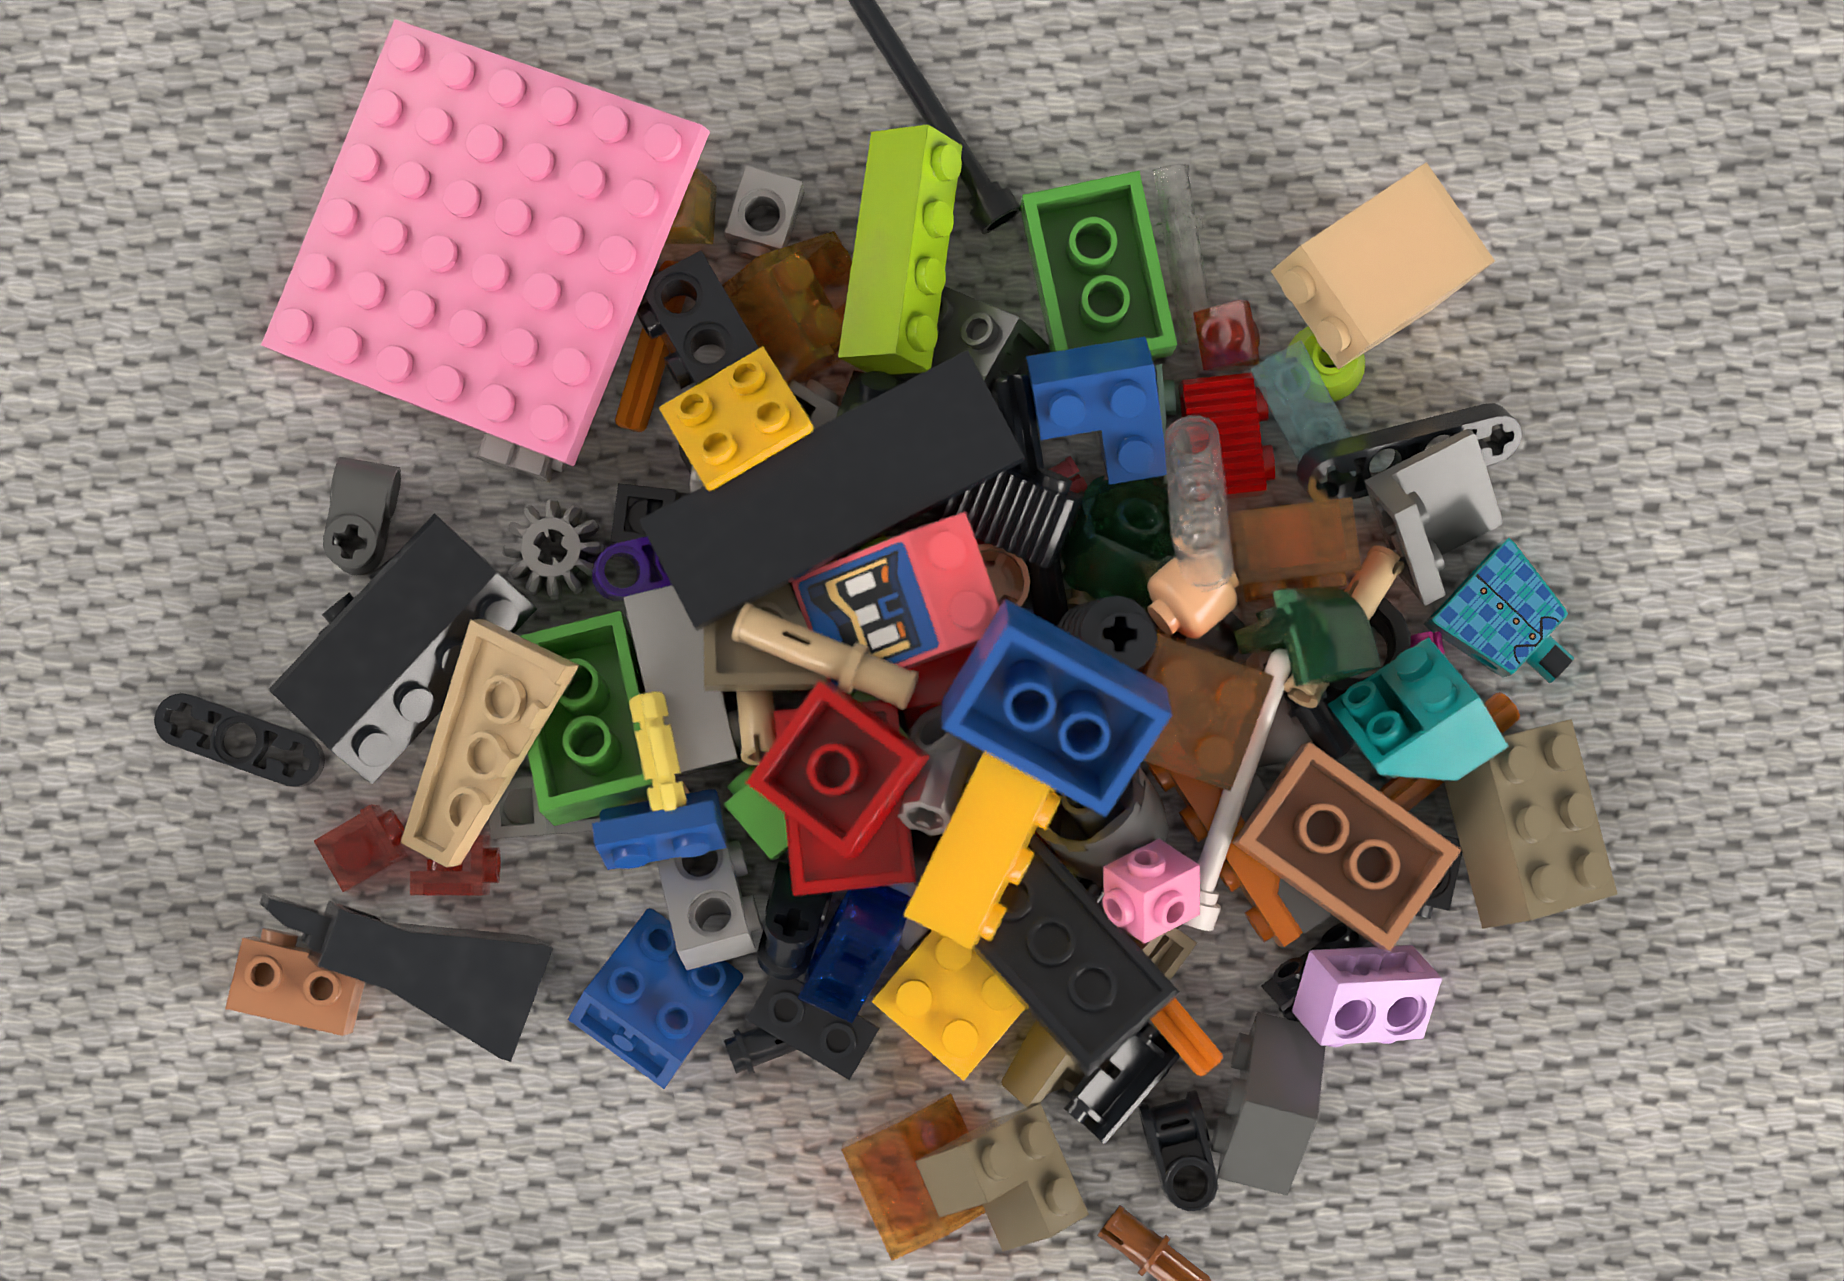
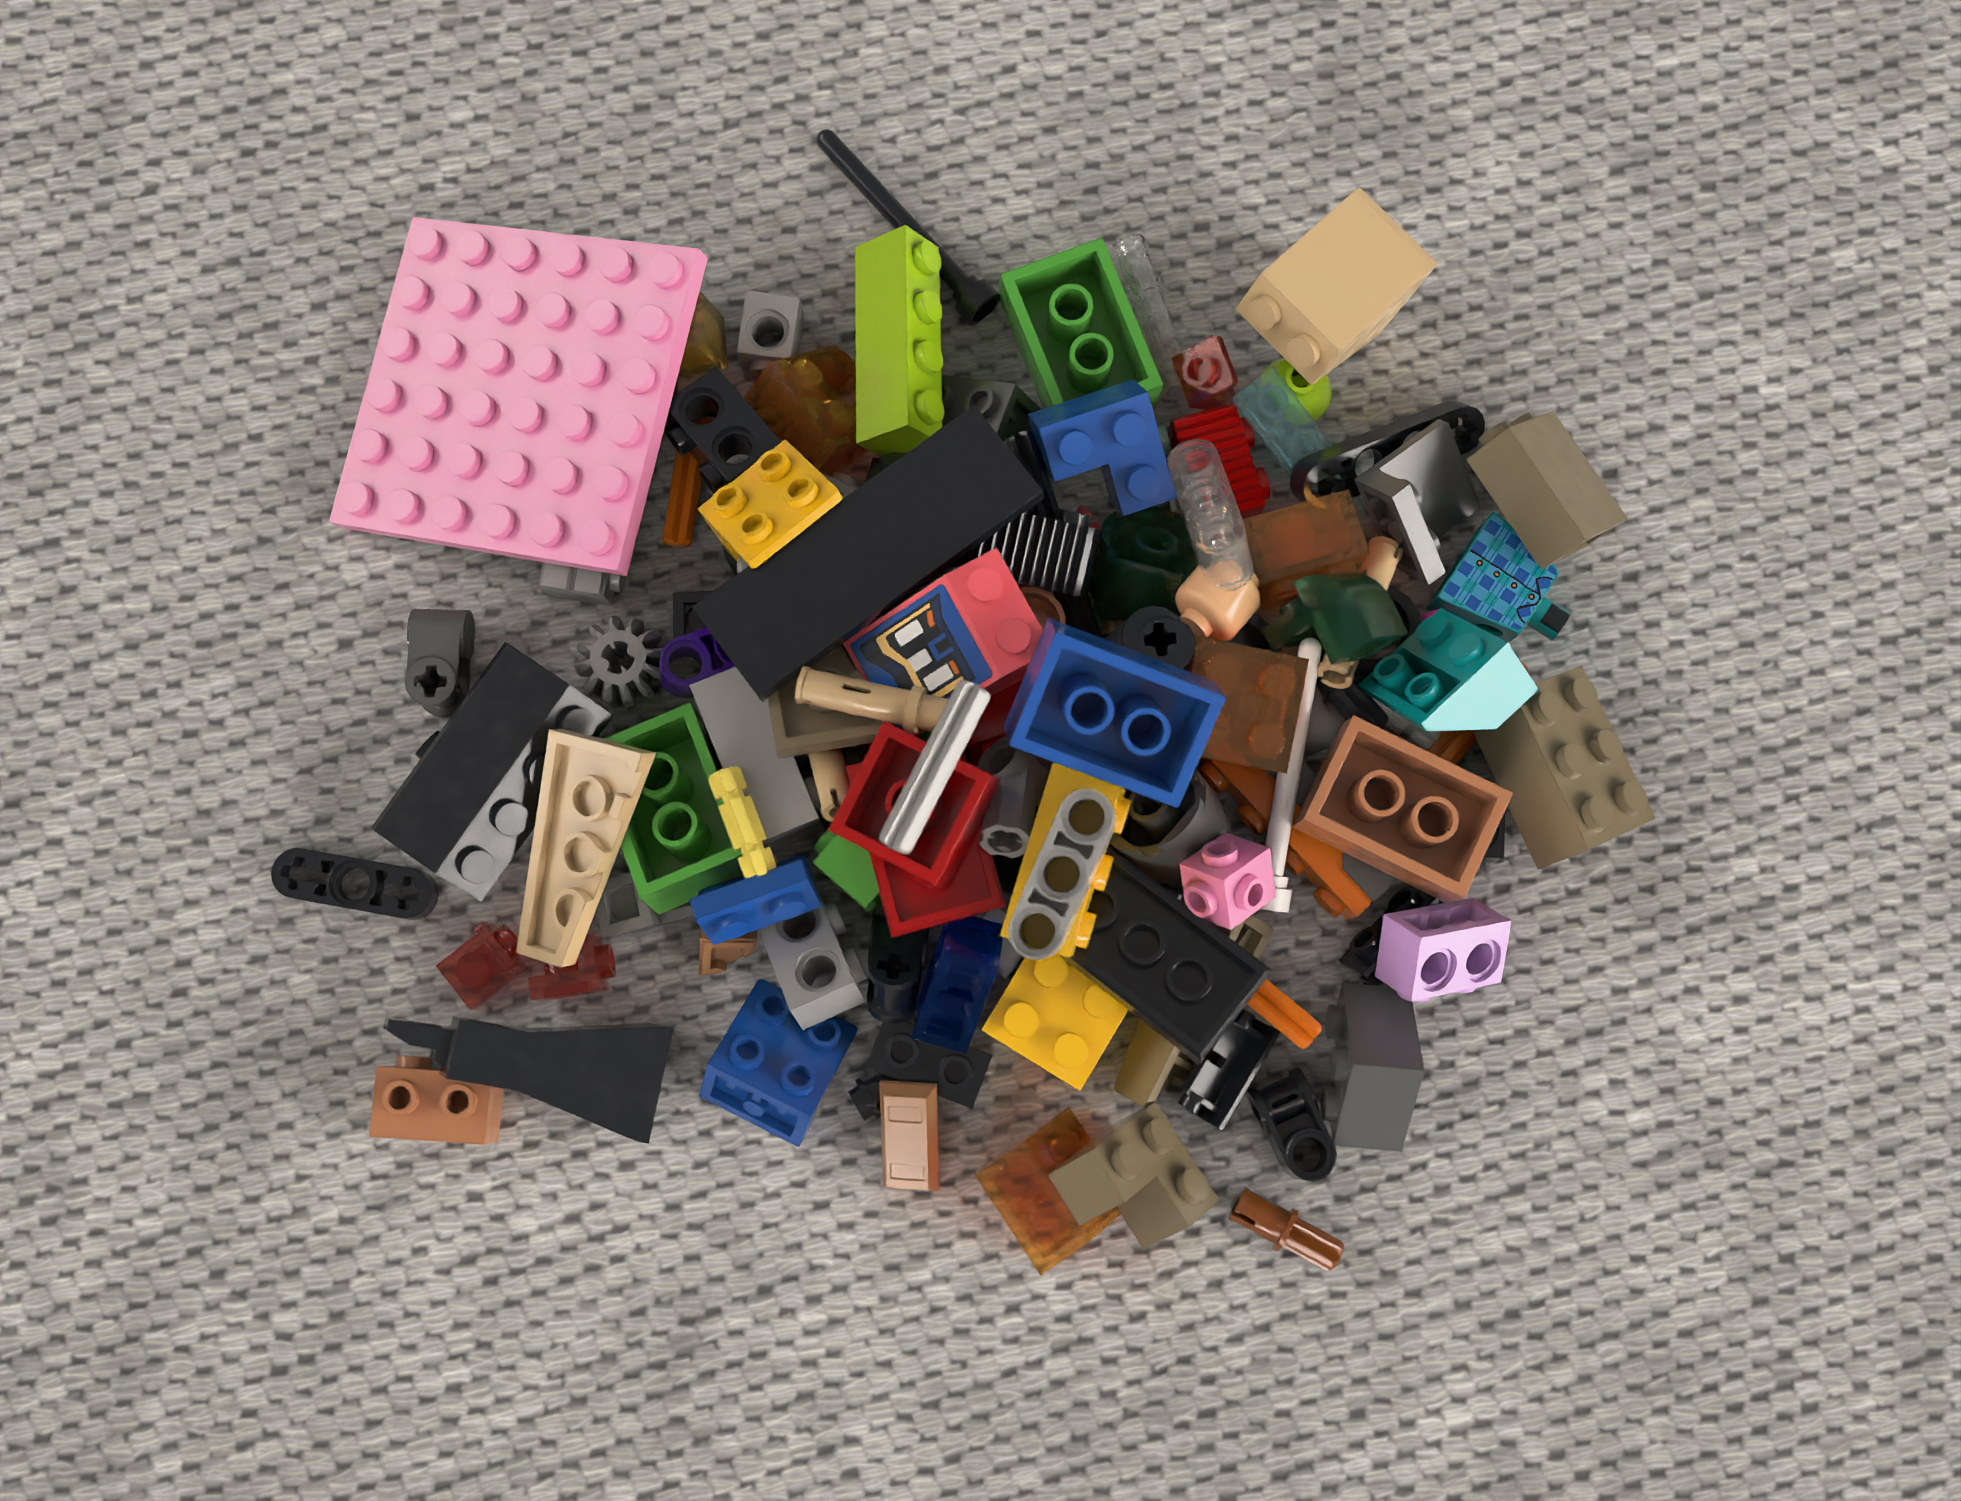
camera: 10 degrees left, 5 degrees down
none -> medium nougat tile [699,927,757,976]
none -> light grey axle [879,680,990,854]
none -> tile [879,1080,940,1191]
none -> light grey beam [1008,788,1117,960]
none -> dark tan brick [1466,411,1628,570]

